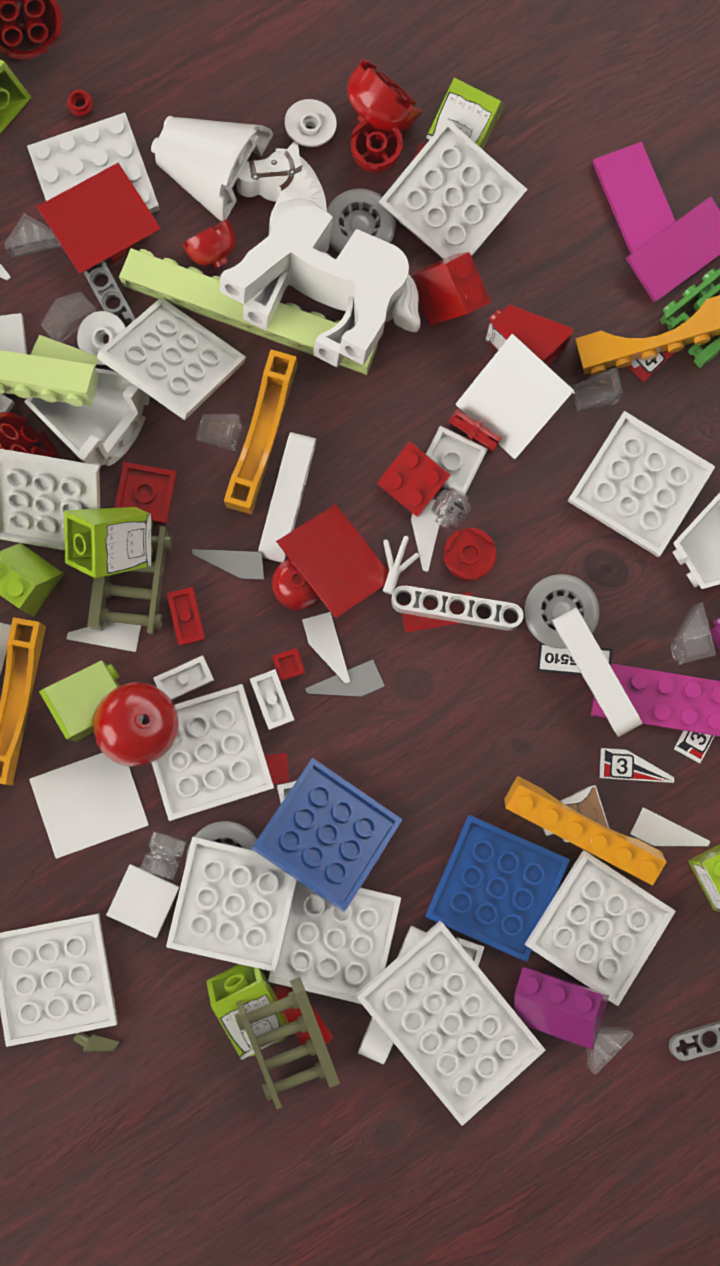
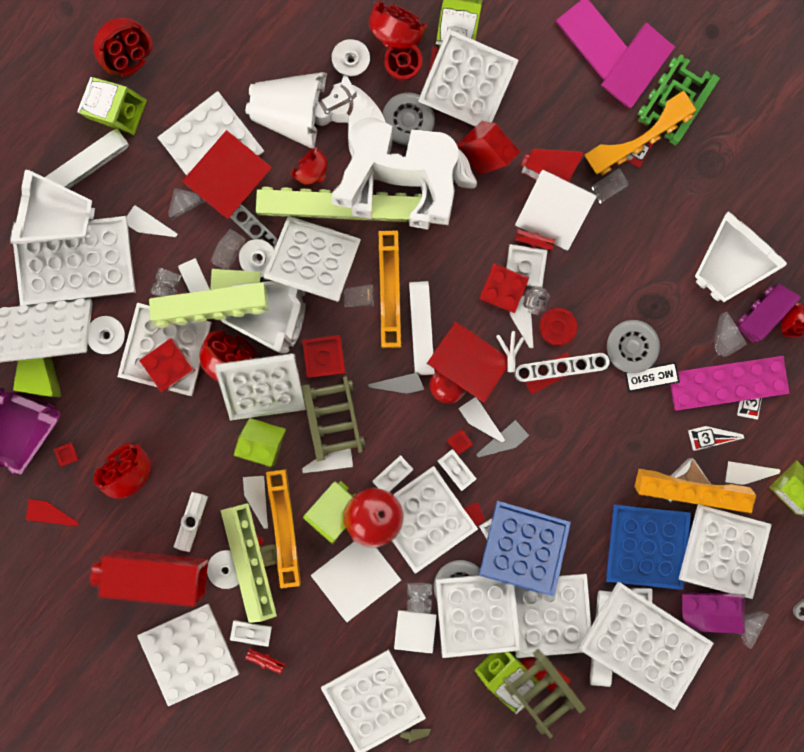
camera: 15 degrees left, 5 degrees up
lime slope [64,507,152,578] -> none
red plate [67,90,93,117] -> none
red plate [166,587,206,646] -> none
white beam [552,607,642,737] -> none
white plate [568,411,715,557] -> none

